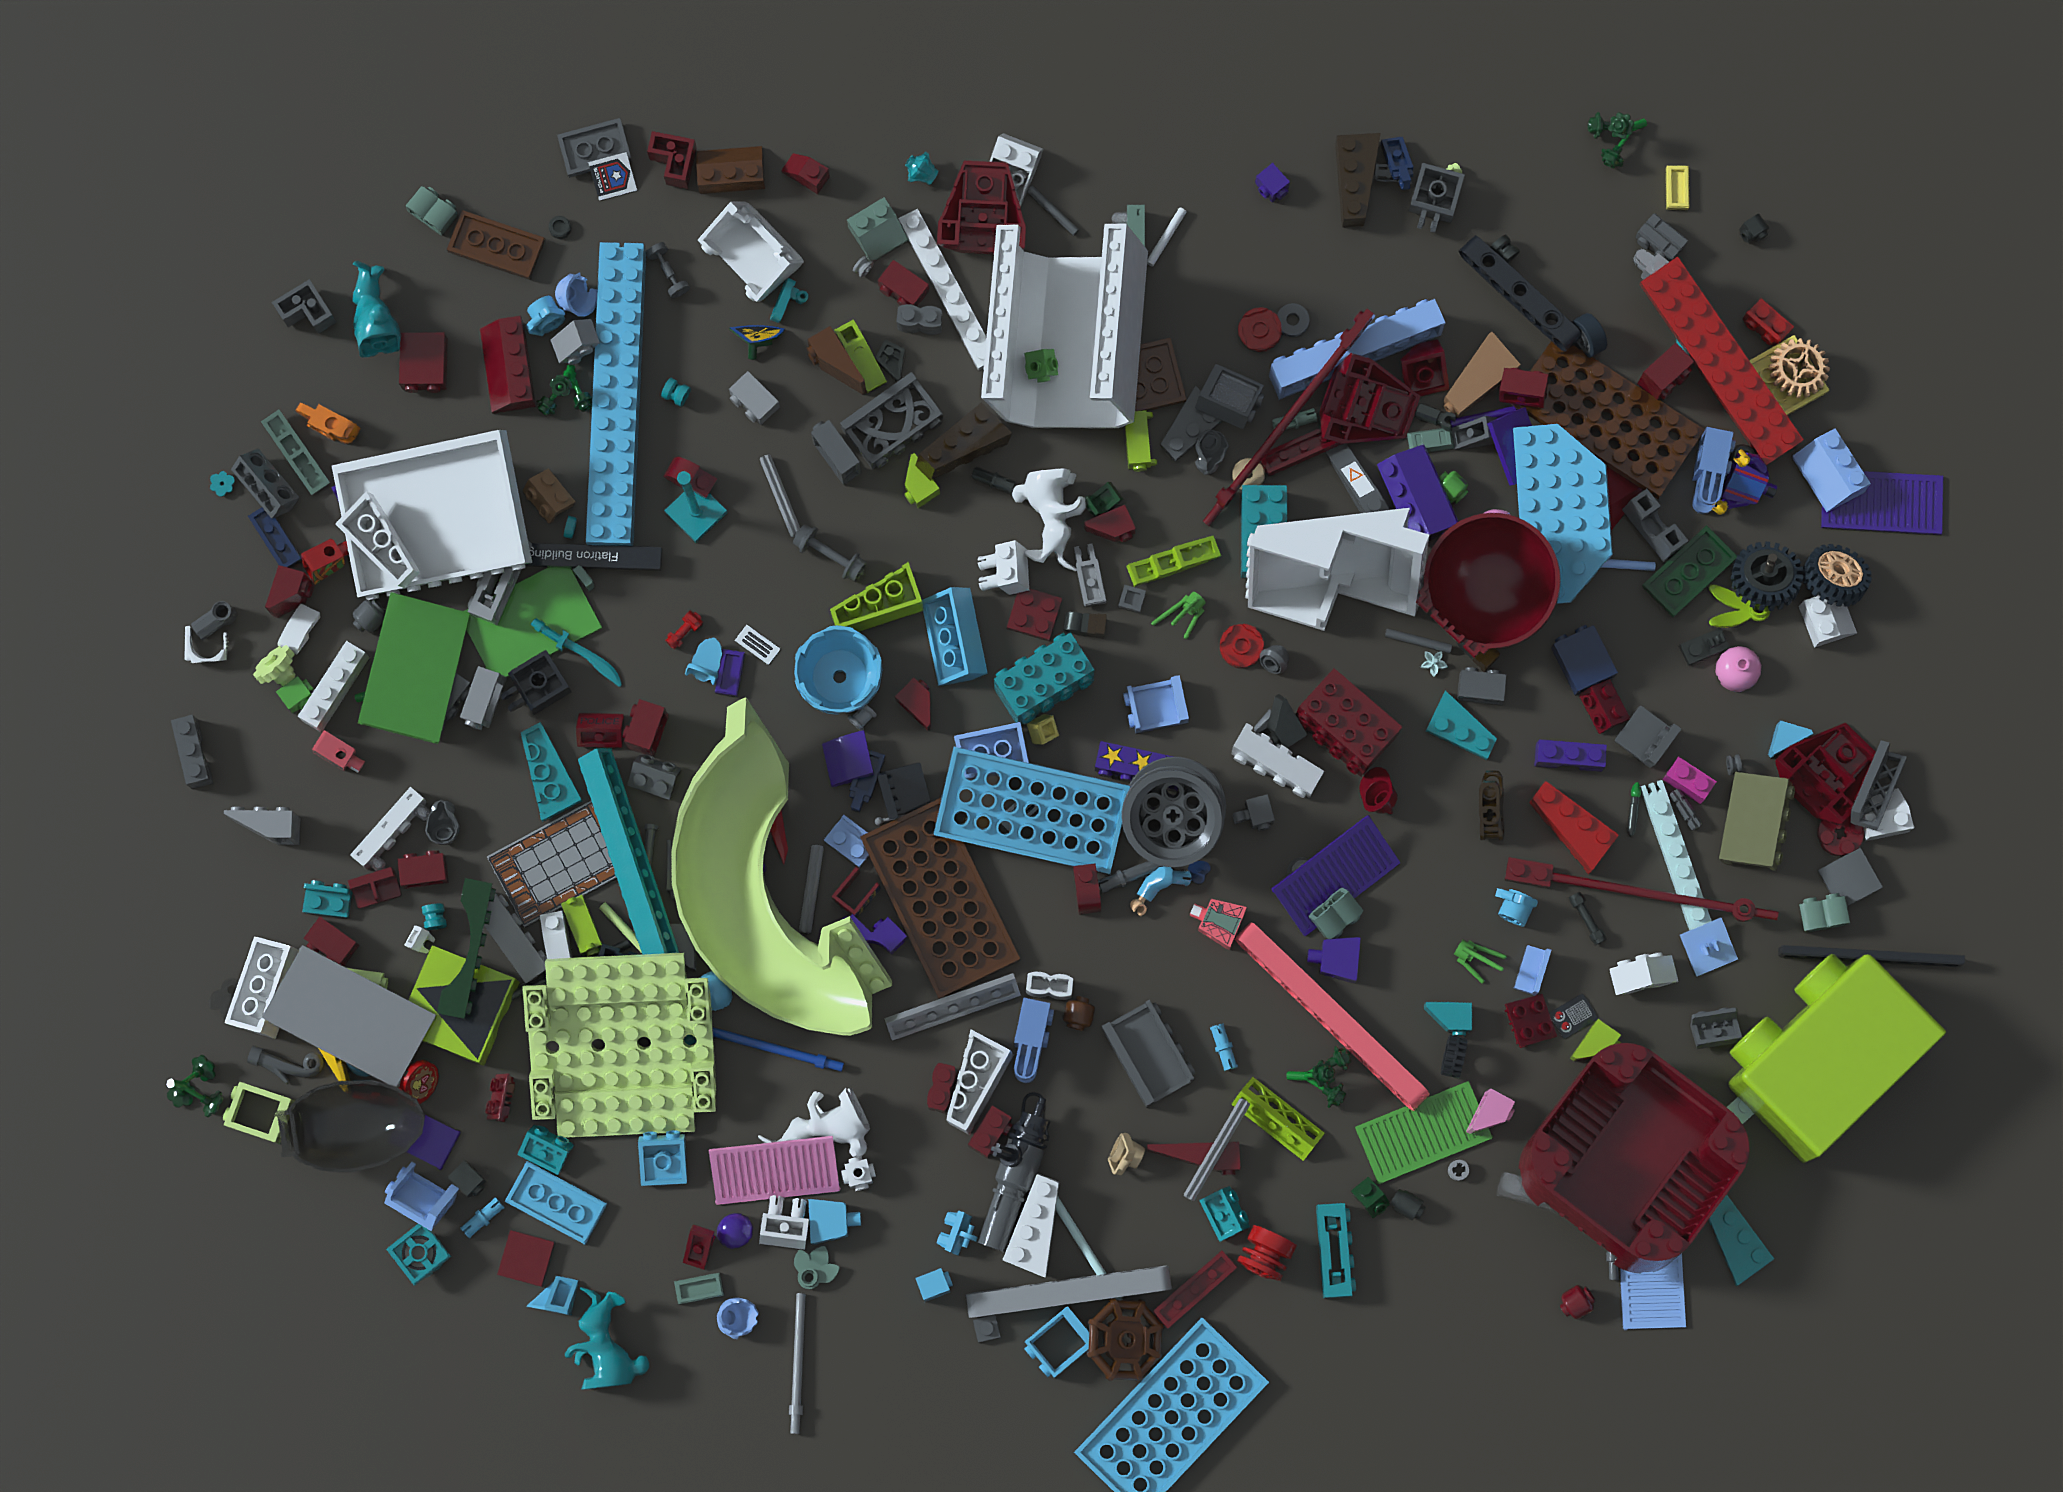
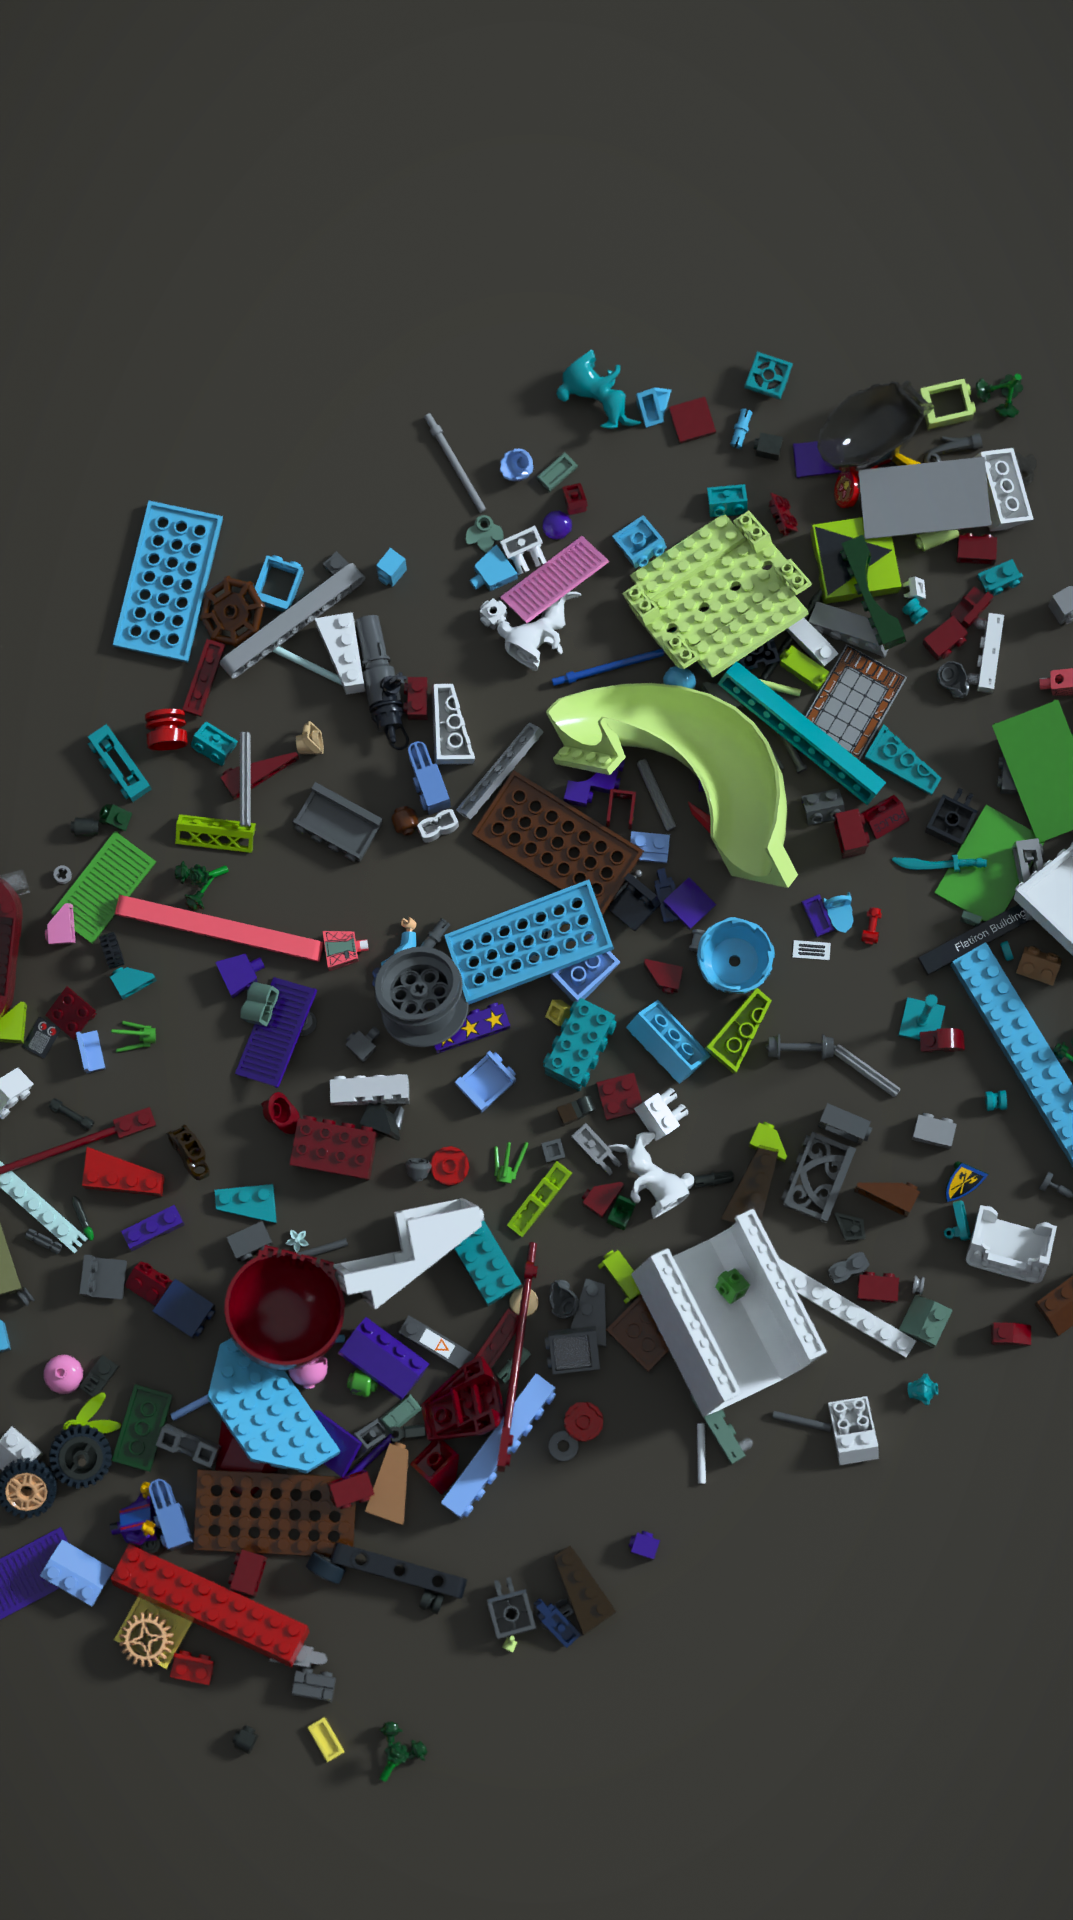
camera: 150 degrees right, 0 degrees up
light blue panel [384,1162,459,1231] -> none
light grey window [460,666,507,730] -> none
medium azure tile [505,1161,608,1245] -> none
lime slope [834,319,887,393] -> none
dark red brick [927,1063,956,1113] -> none
dark red wedge [937,160,1026,254] -> none
medium azure hips [937,1211,978,1256] -> none
dark red brick [1073,863,1101,915] -> none
medium azure pin [1210,1023,1238,1071] -> none
medium azure piece [1495,888,1538,927] -> none
dark pink brick [1662,756,1717,804] -> none

